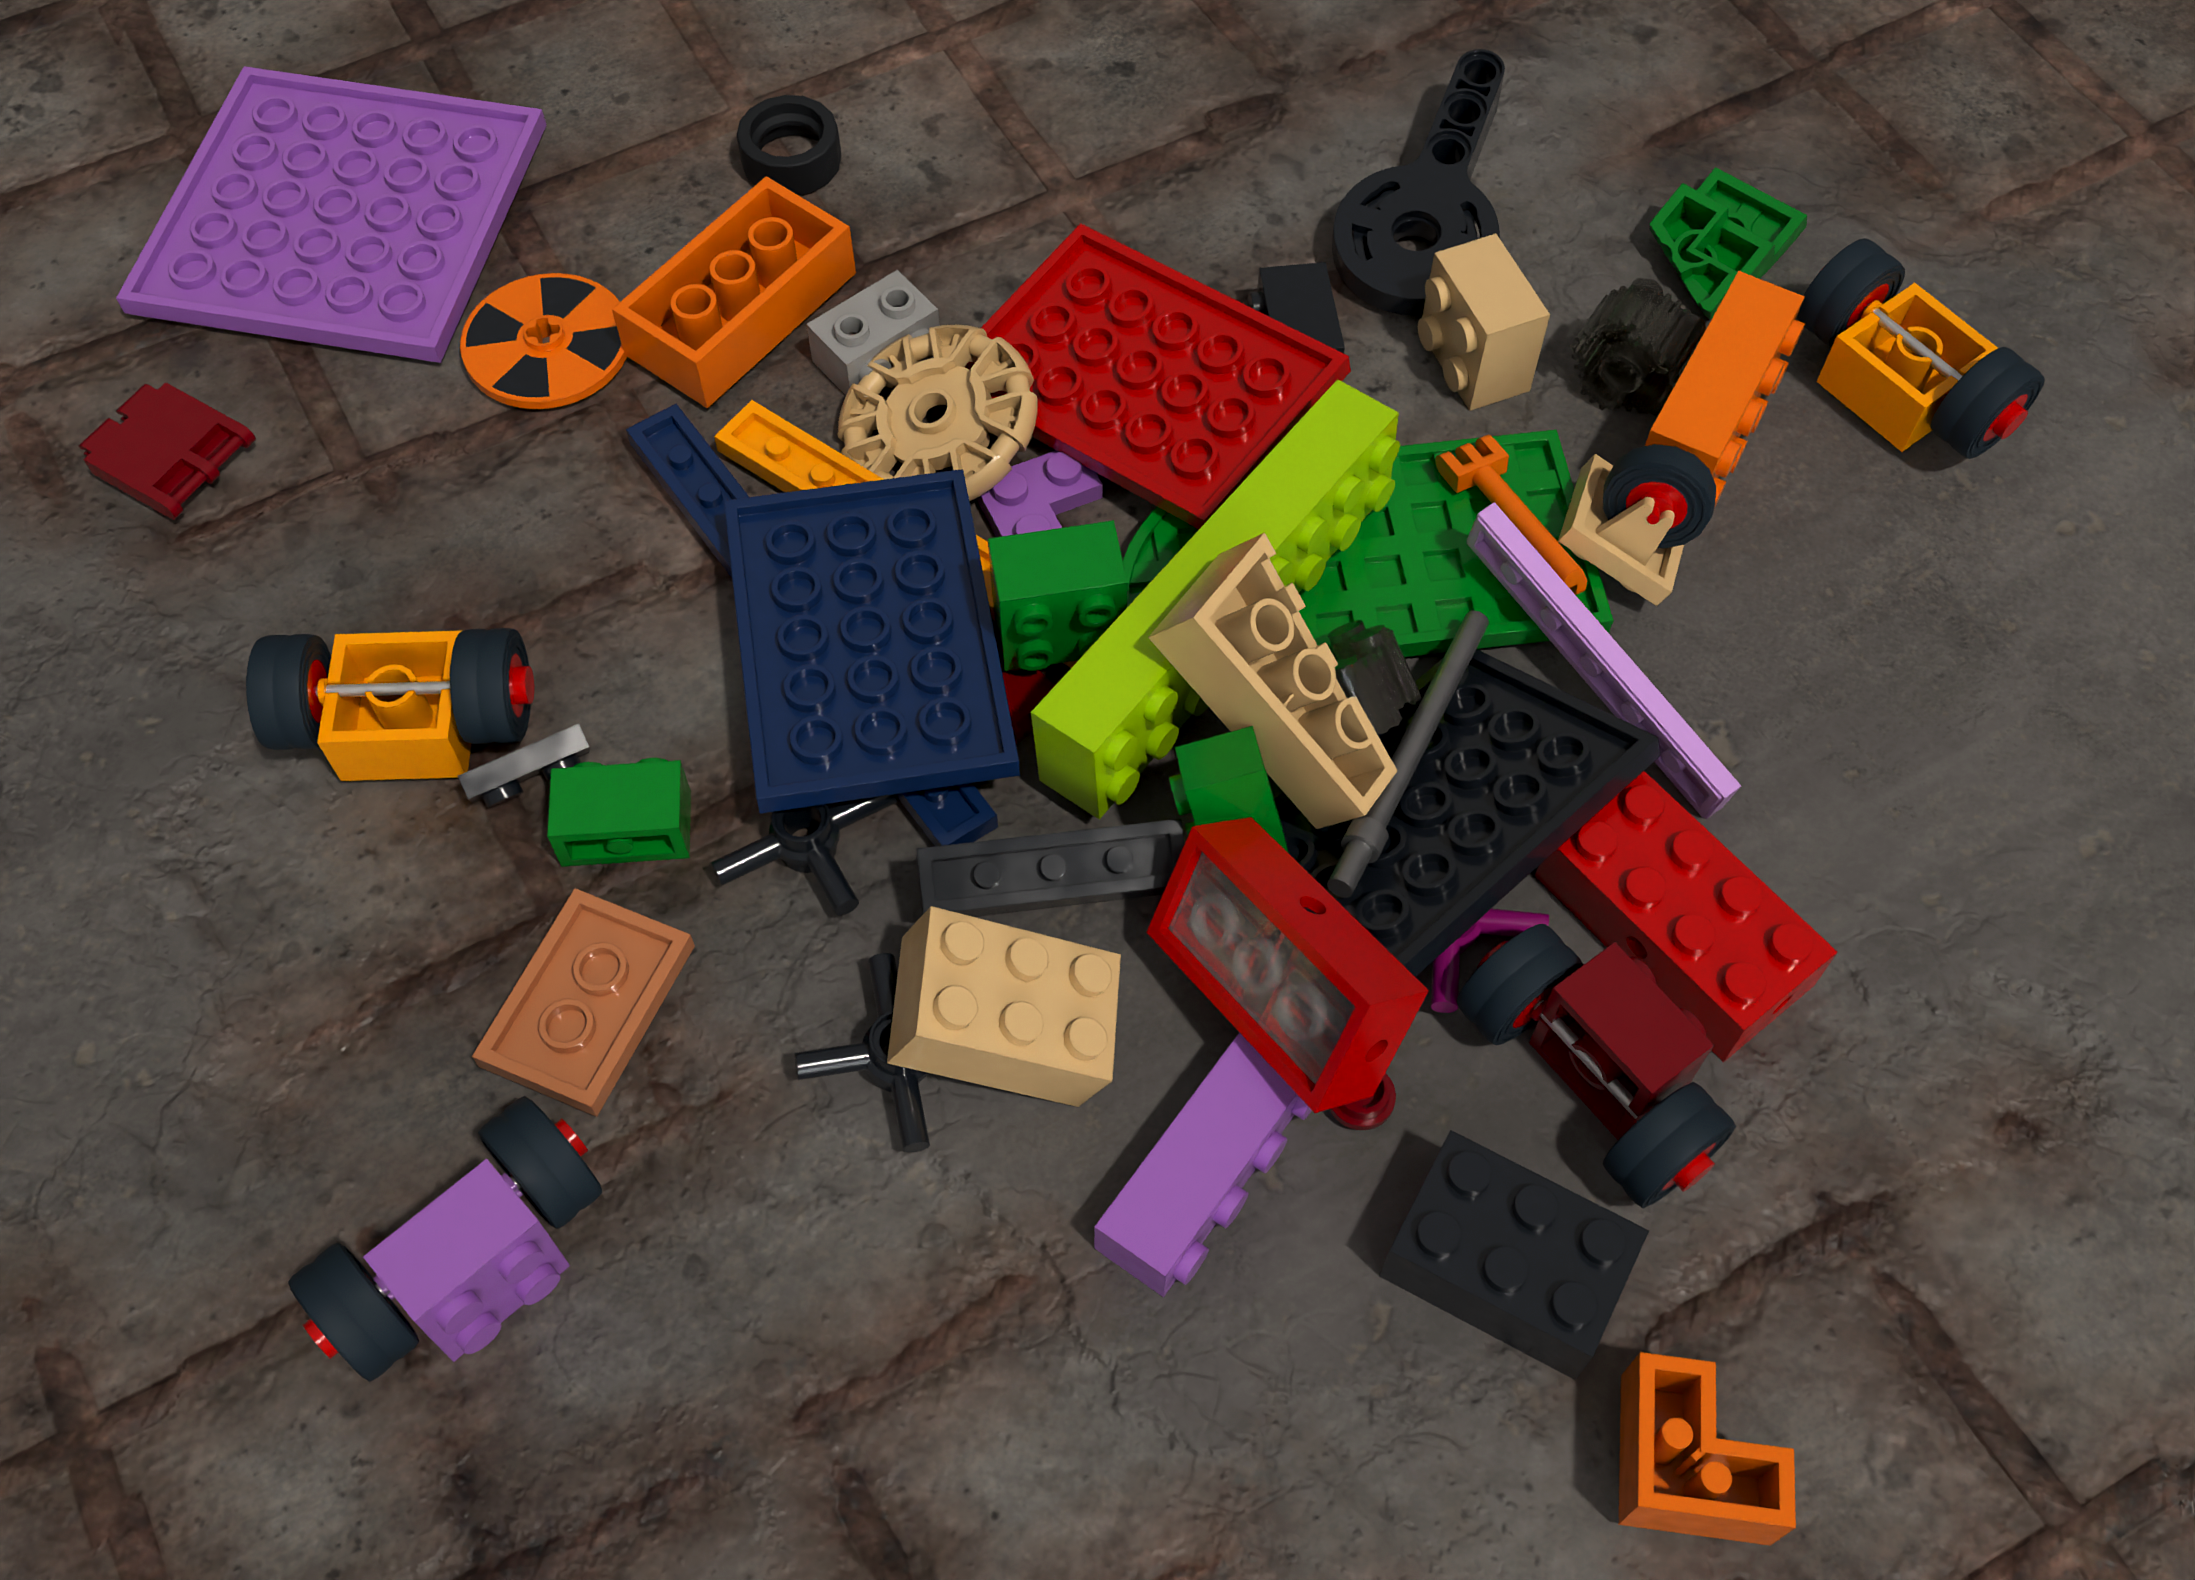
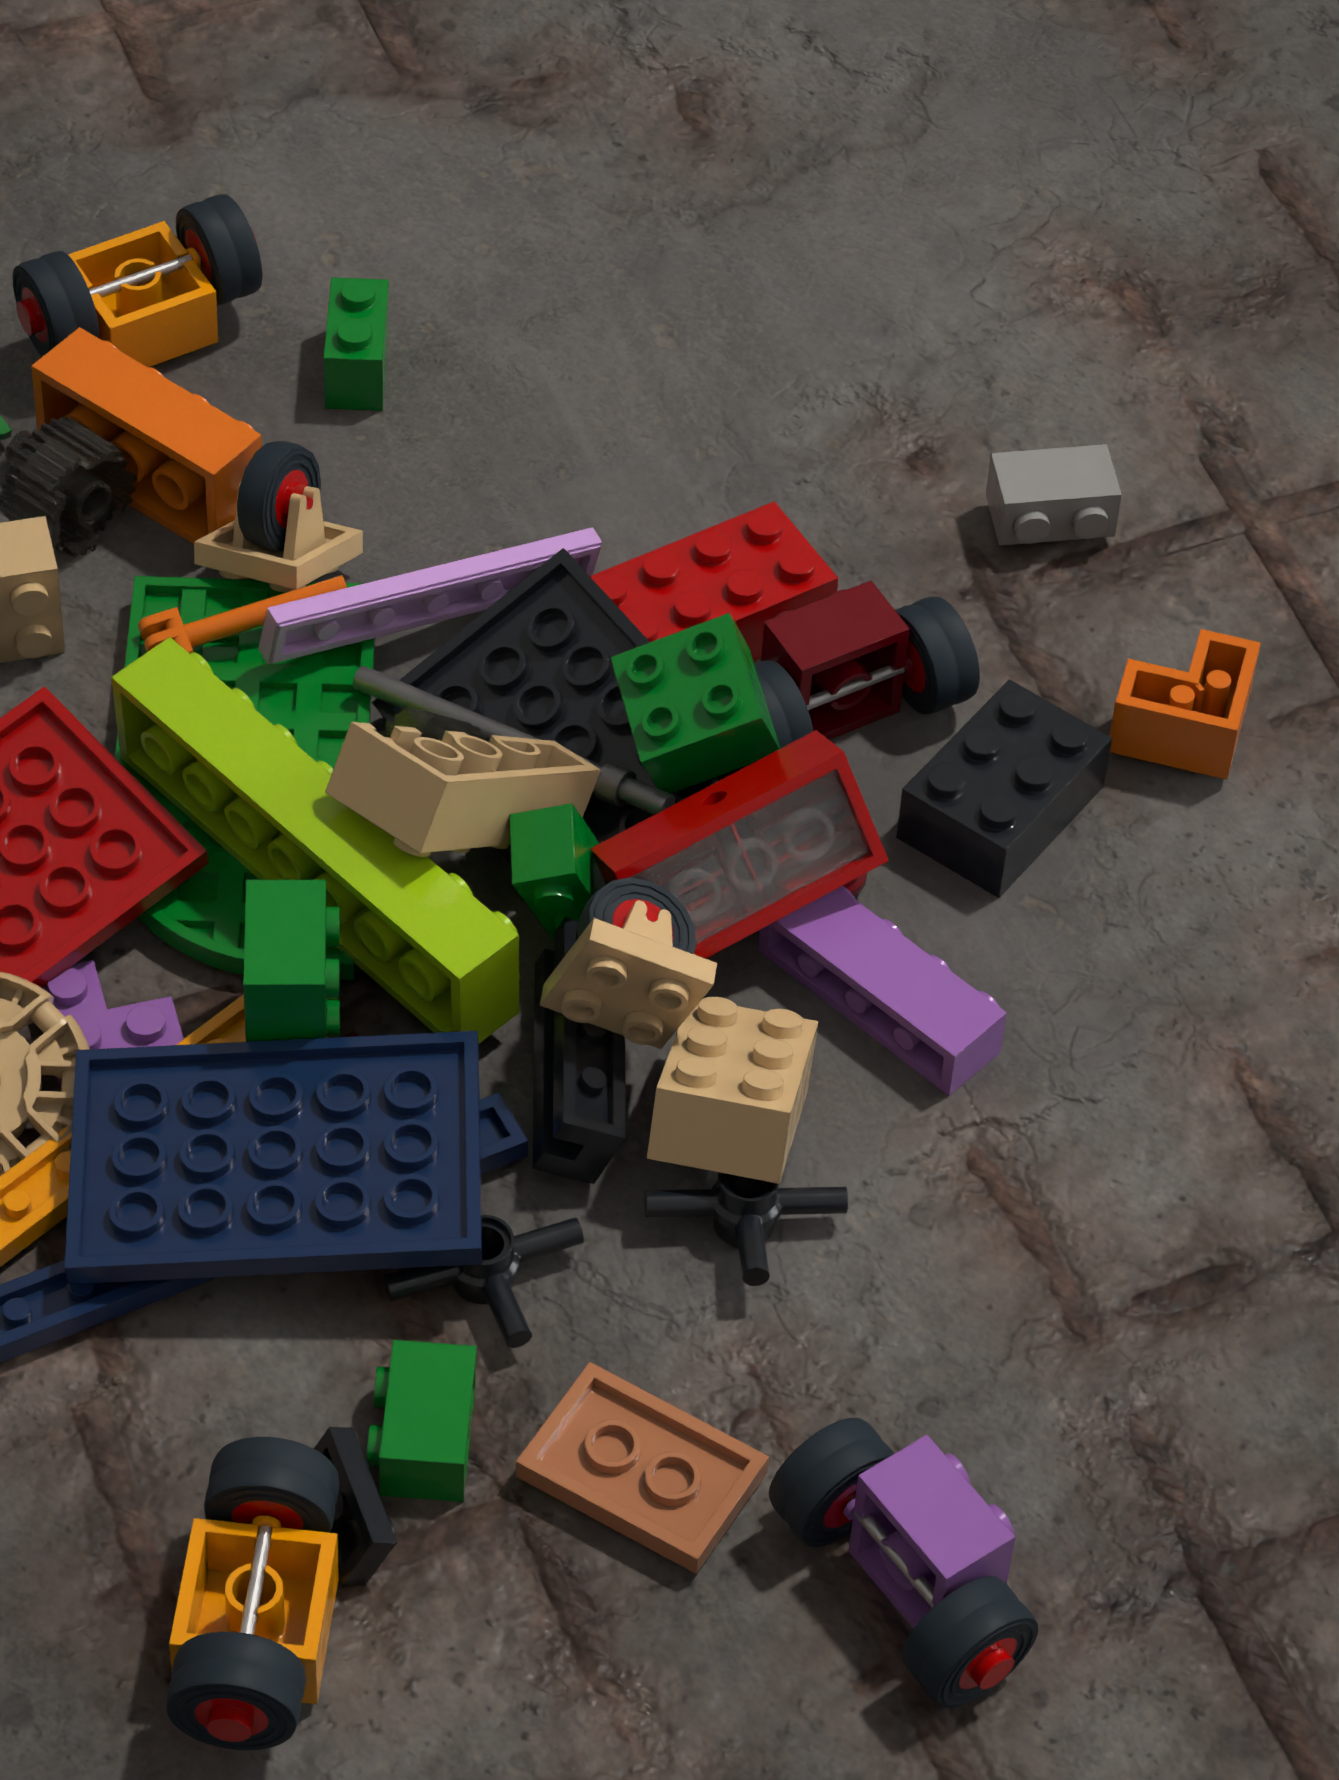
camera: 85 degrees left, 10 degrees down
none -> green brick [324,277,389,411]
none -> tan plate [540,877,717,1049]
none -> green brick [611,613,780,794]
none -> light grey brick [985,444,1122,546]

